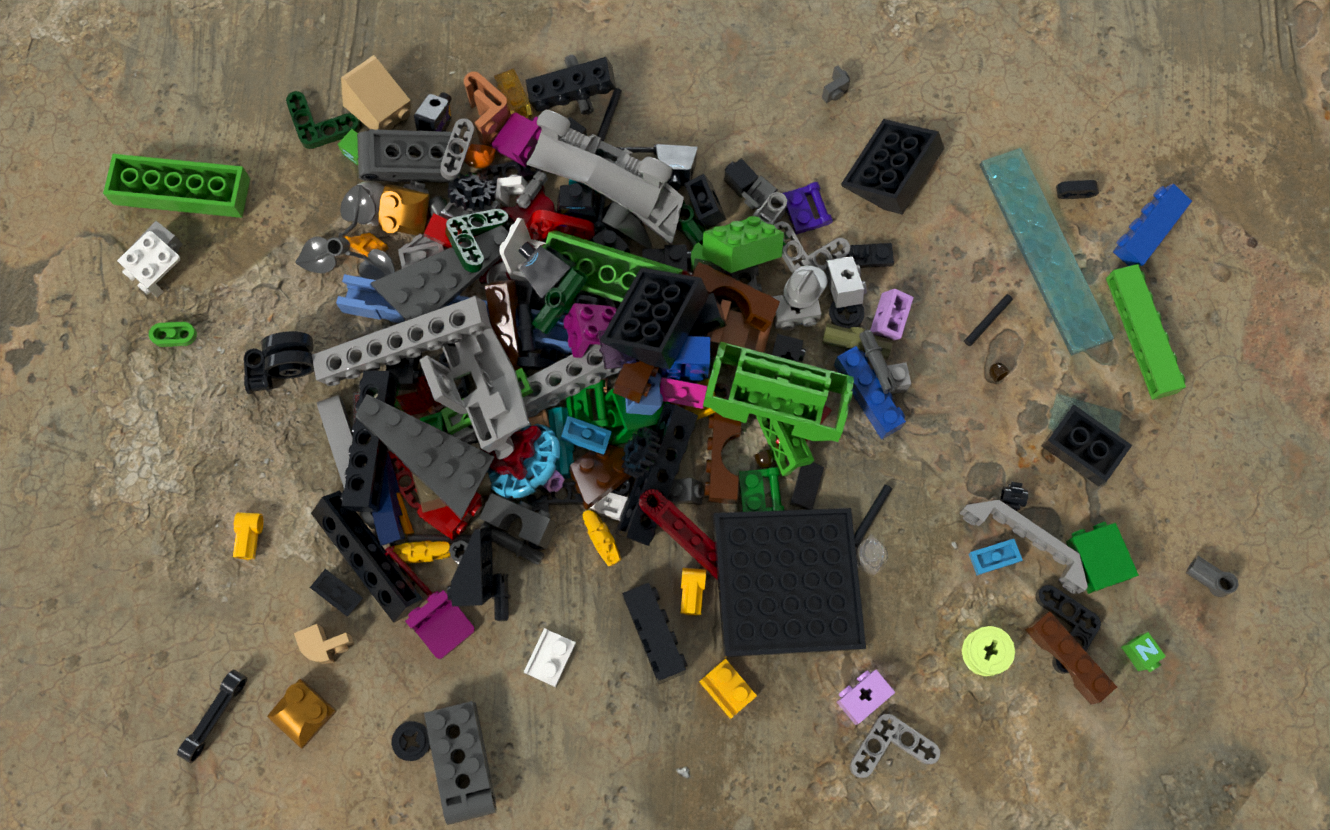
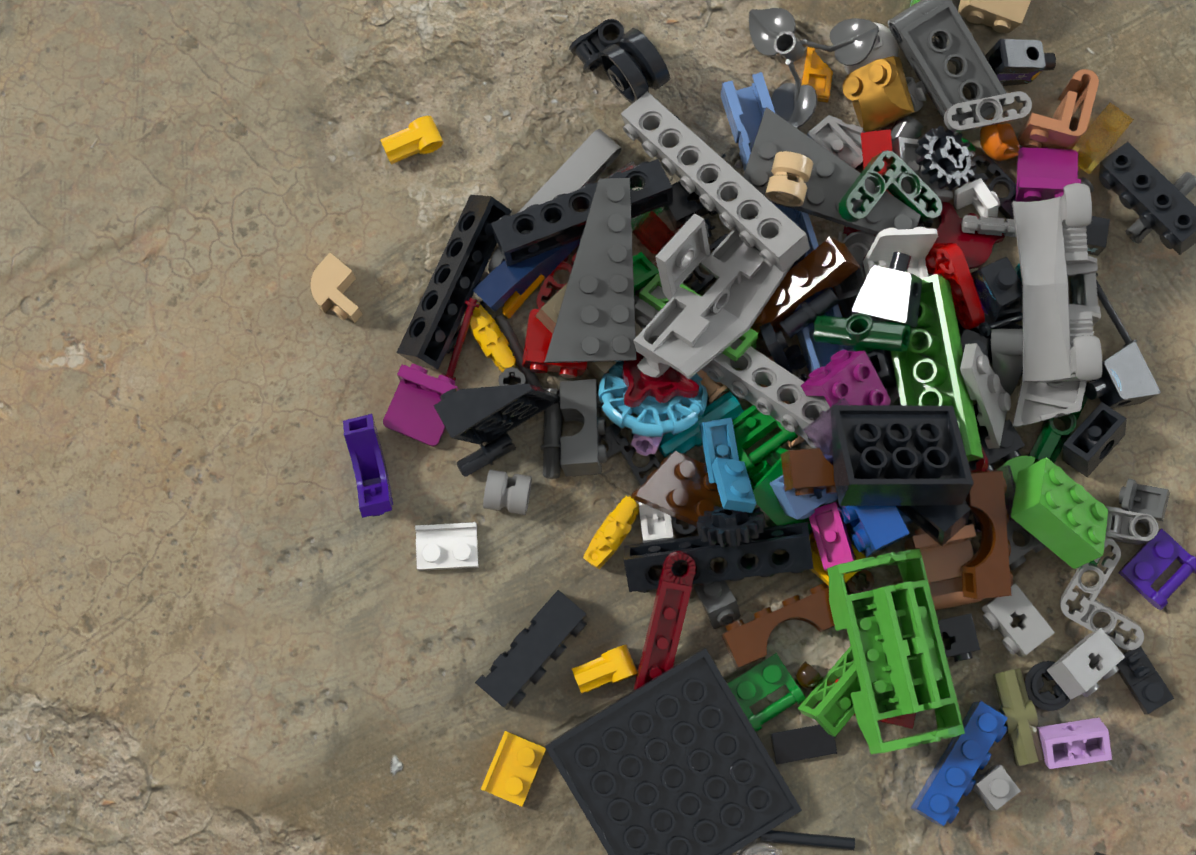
camera: 65 degrees right, 5 degrees up
black piece [177,669,247,763] -> none
pearl gold slope [267,679,336,749] -> none
black plate [310,568,363,617] -> none
black gear [391,721,430,761] -> none
dark grey hinge [424,701,497,825] -> none
black bar [597,88,622,142] -> none
black brick [724,158,758,198] -> none
light grey piece [783,265,828,308] -> none
dark grey axle [859,330,898,394] -> none
none -> dark purple arch [343,414,393,518]
none -> light grey wheel [483,470,532,515]
none -> dark azure plate [712,457,756,513]
none -> tan wheel [765,151,814,207]
none -> light grey wing [960,343,1011,449]

